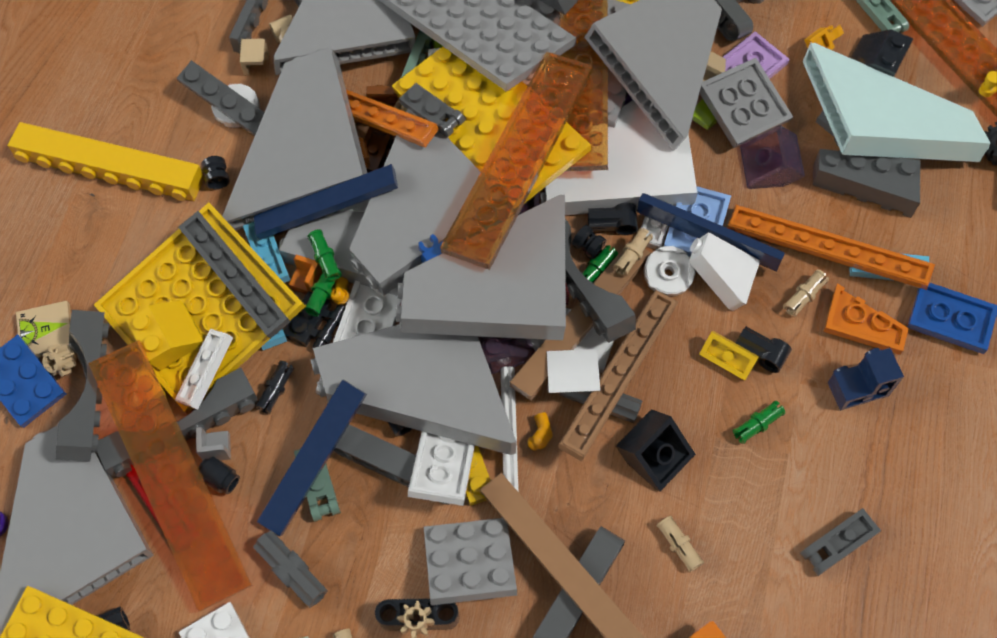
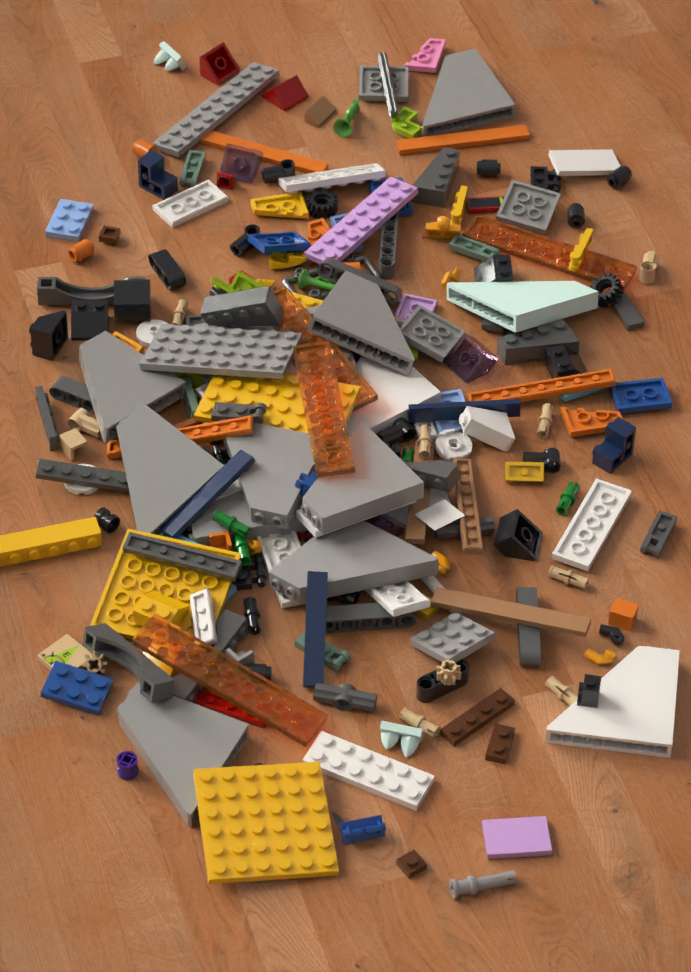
camera: 35 degrees left, 20 degrees down
none -> black slope [544,345,588,379]
none -> white plate [552,478,632,571]

